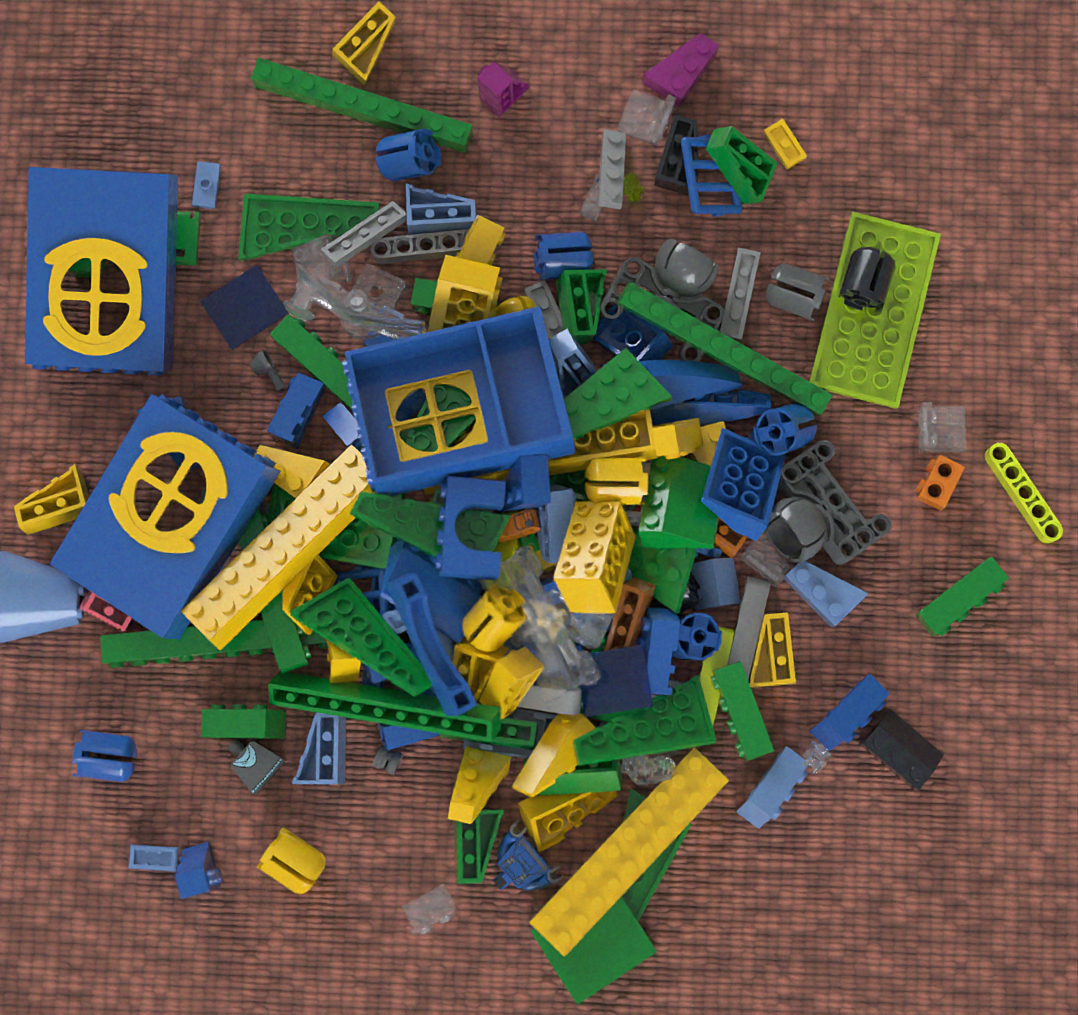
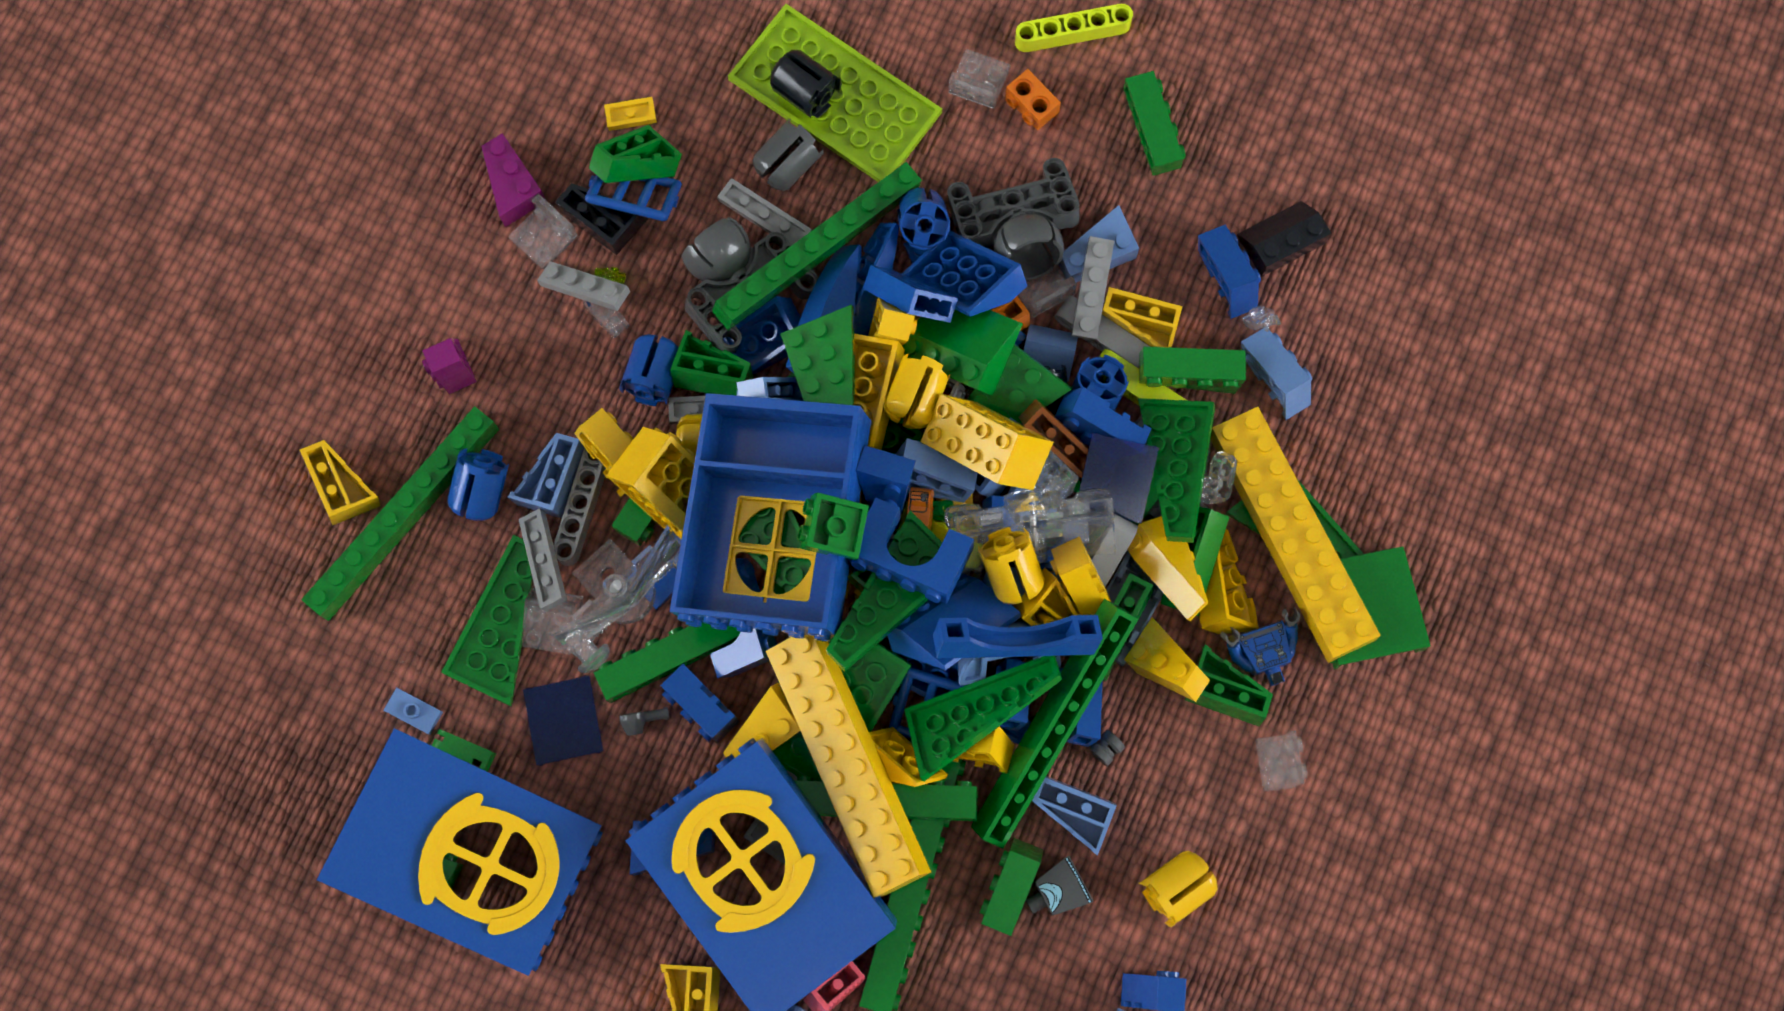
camera: 70 degrees left, 5 degrees down
none -> green plate [797,492,869,560]
none -> blue slope [863,265,958,323]
none -> light grey plate [1071,236,1114,341]

